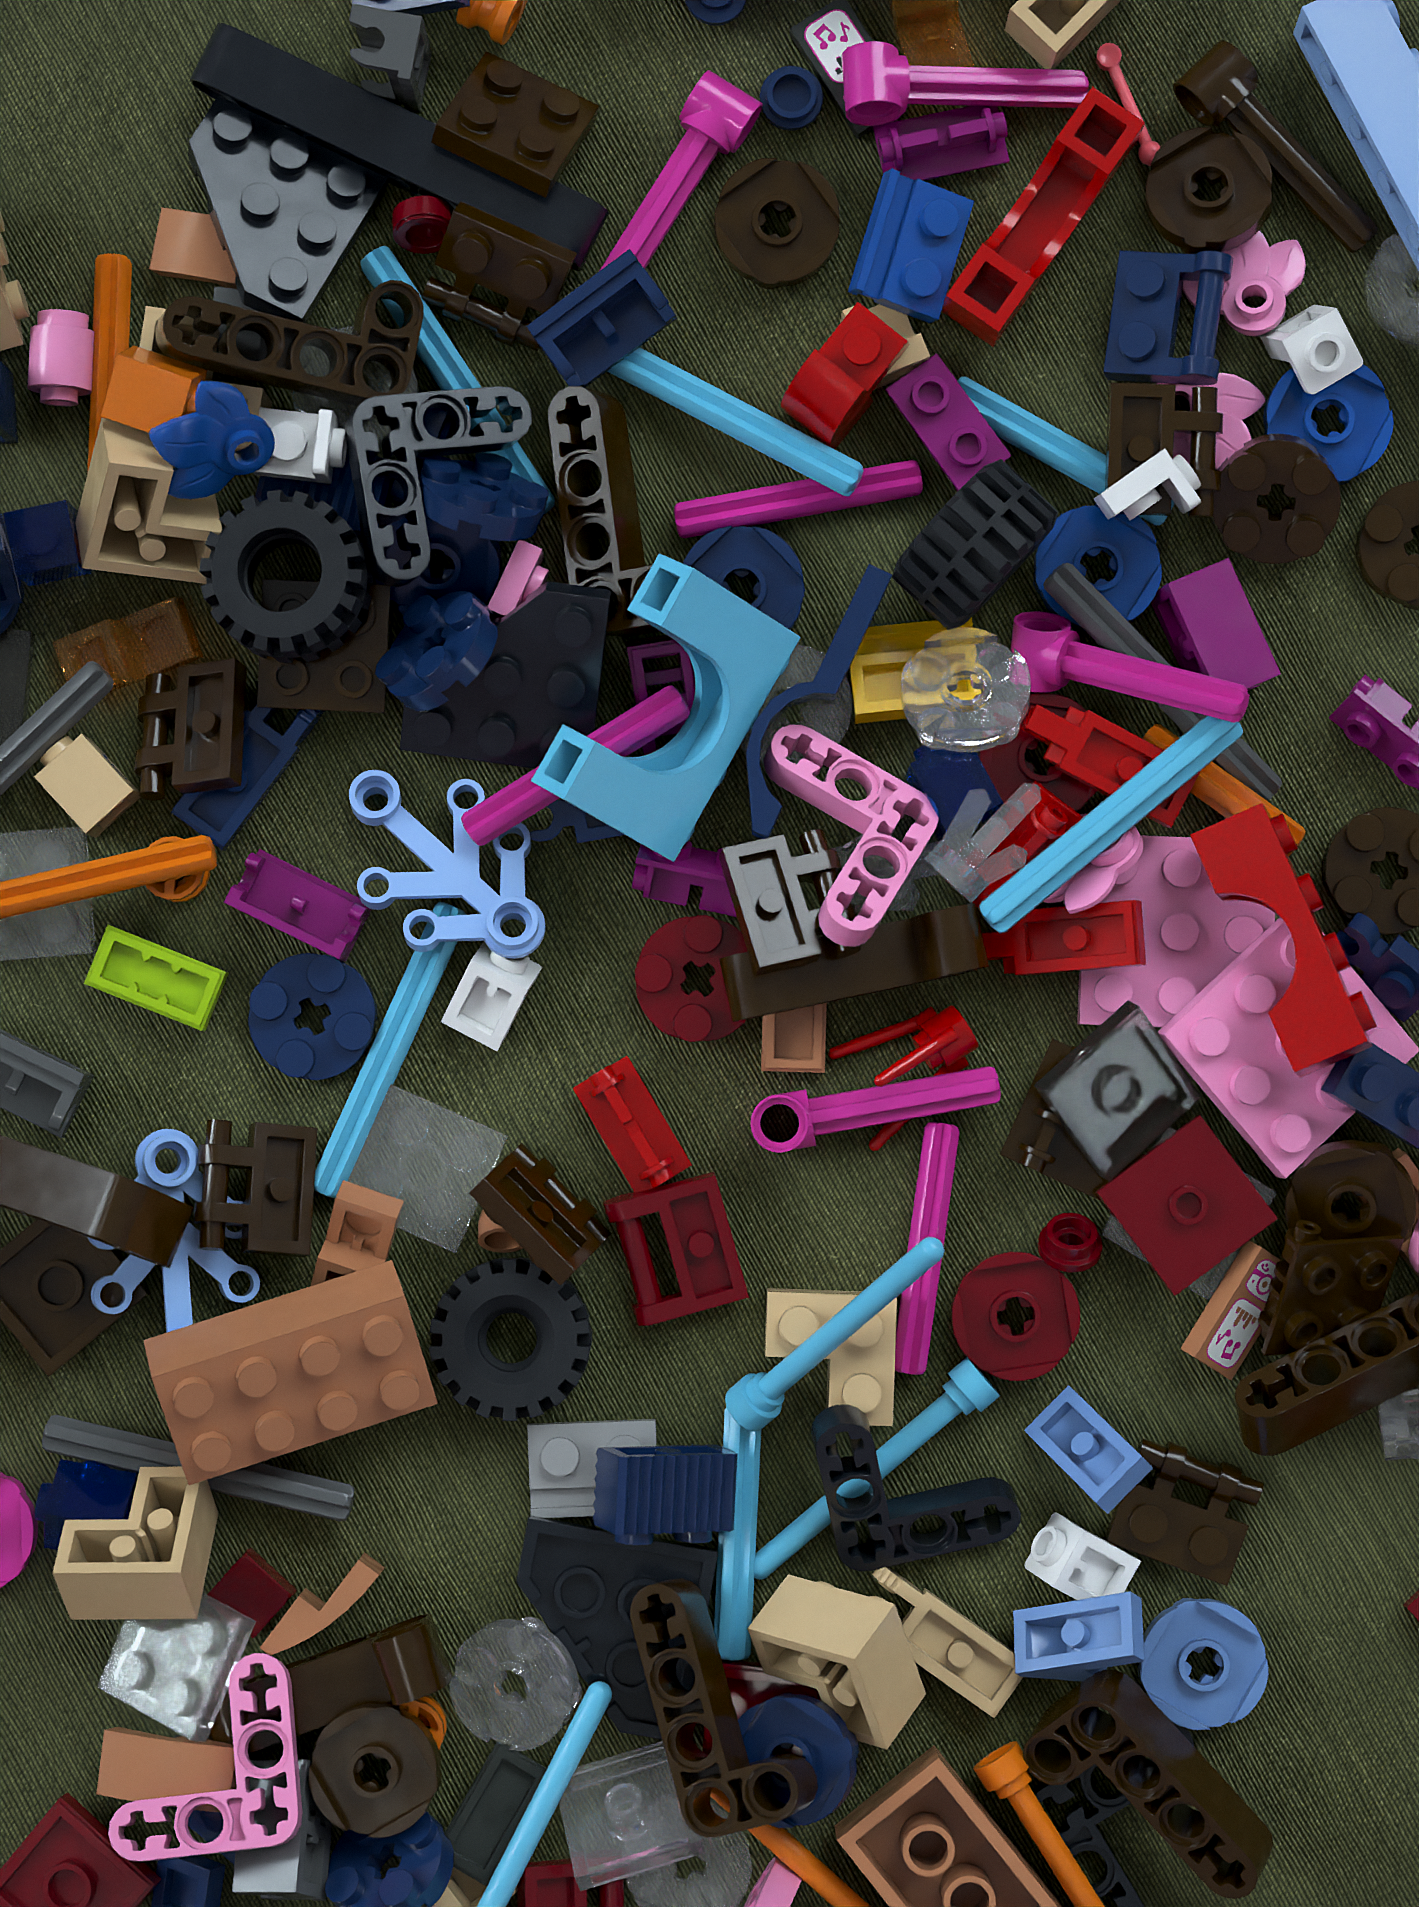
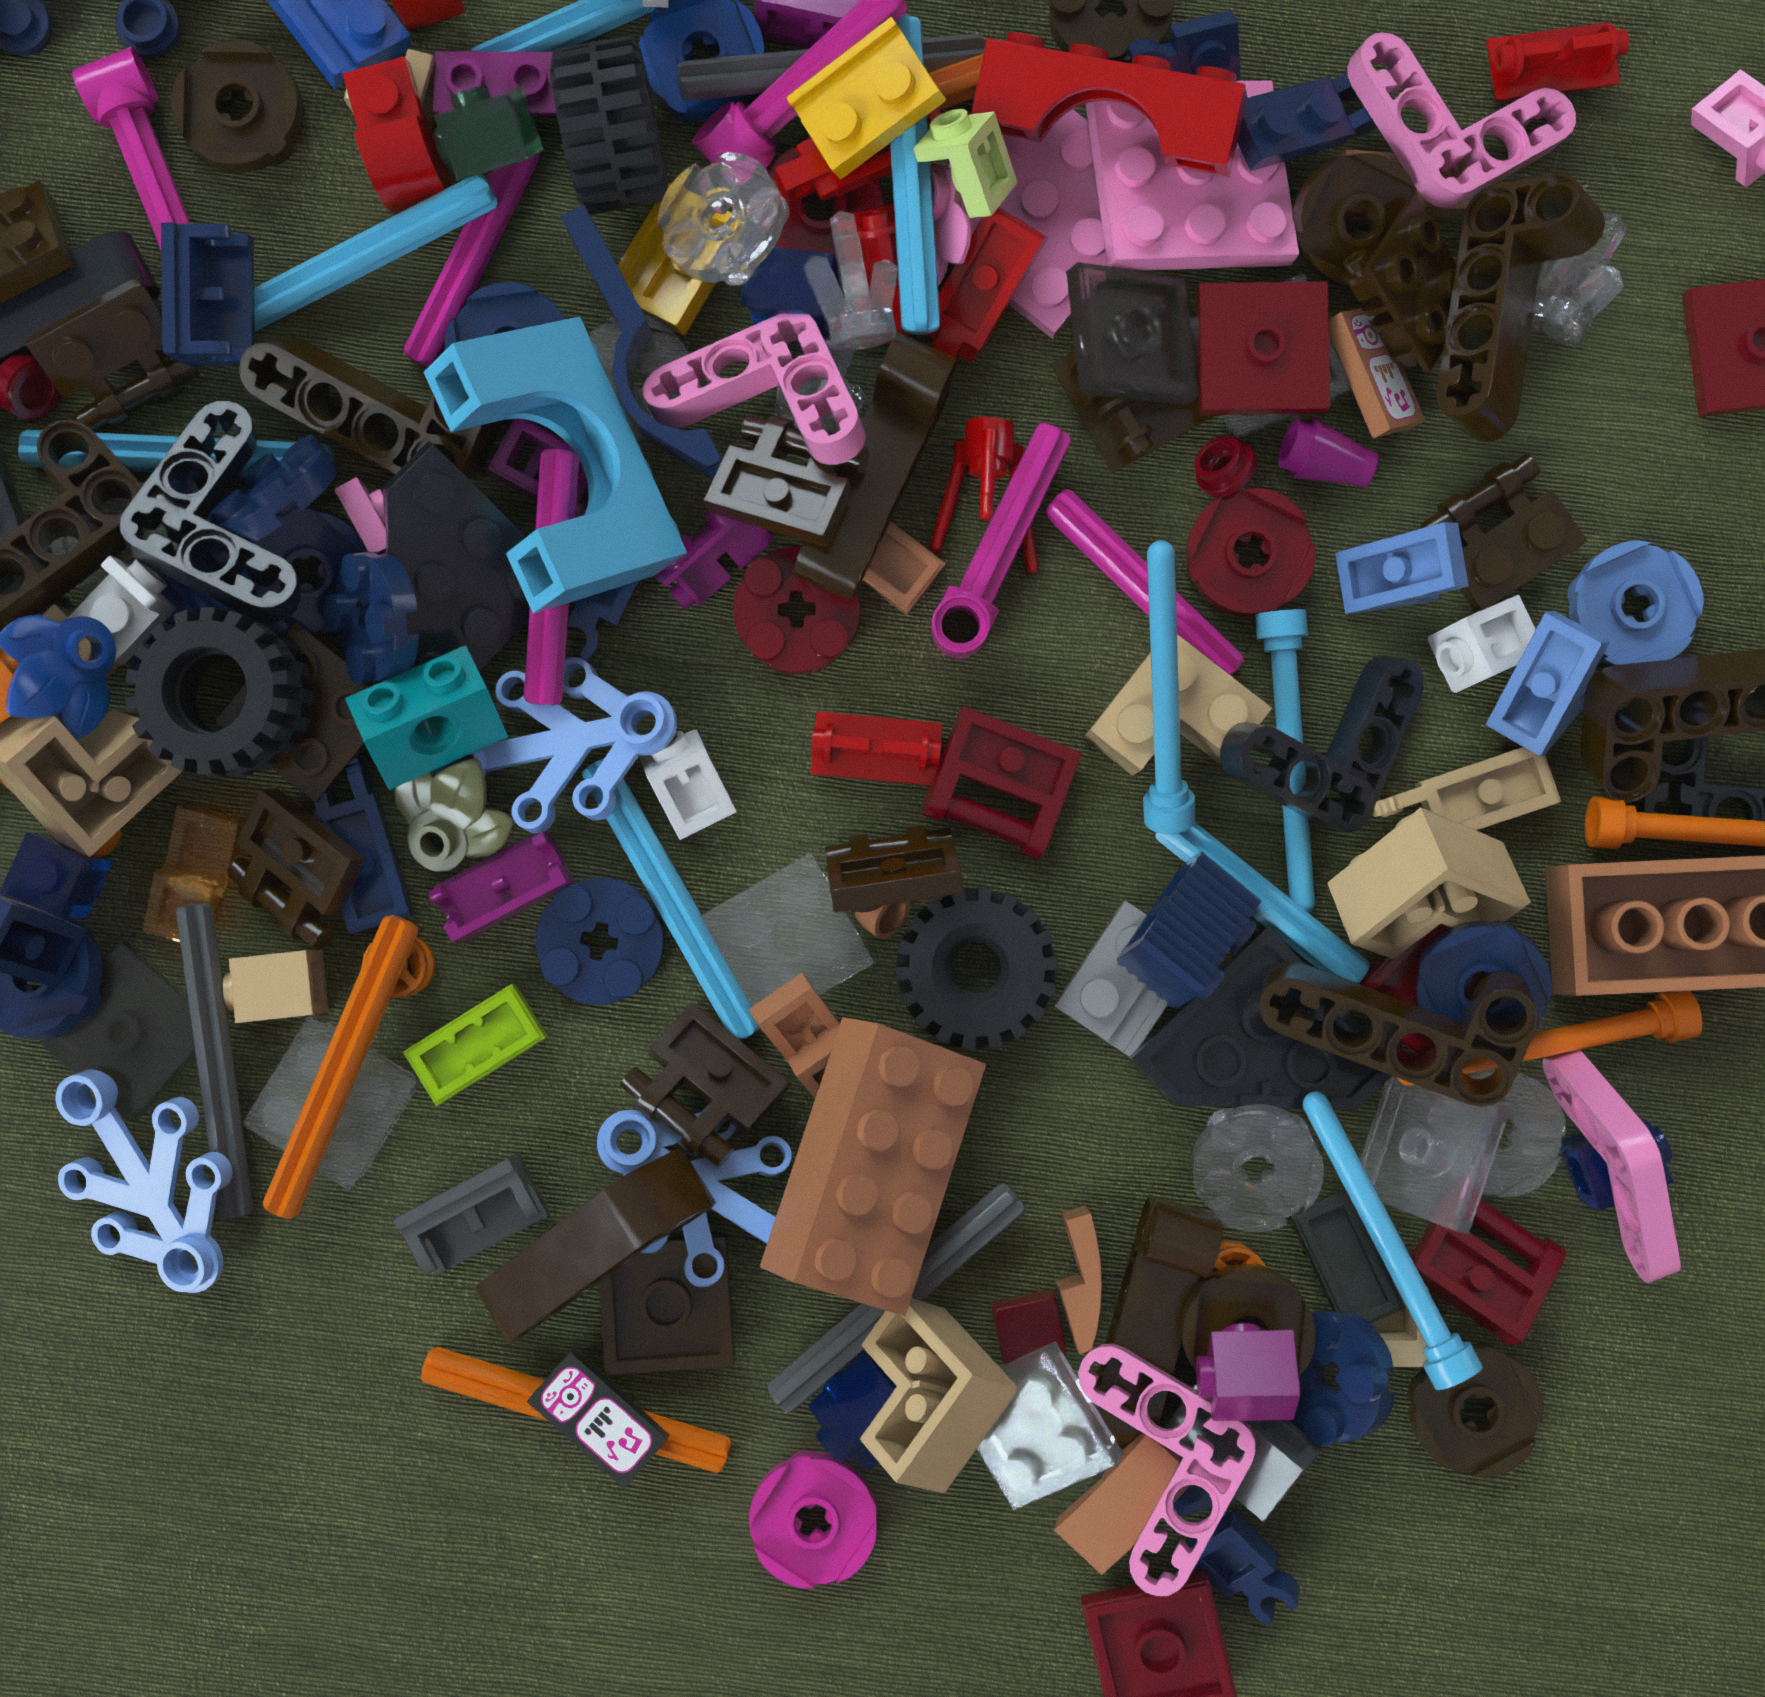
camera: 55 degrees left, 0 degrees up
none -> teal brick [345,645,508,790]
none -> olive plate [394,759,514,872]
none -> clear green brick [434,84,544,181]
none -> yellow plate [786,17,946,180]
none -> yellowish green bracket [913,109,1018,218]
none -> magenta brick [1196,1323,1300,1421]
none -> magenta cone [1278,417,1378,488]

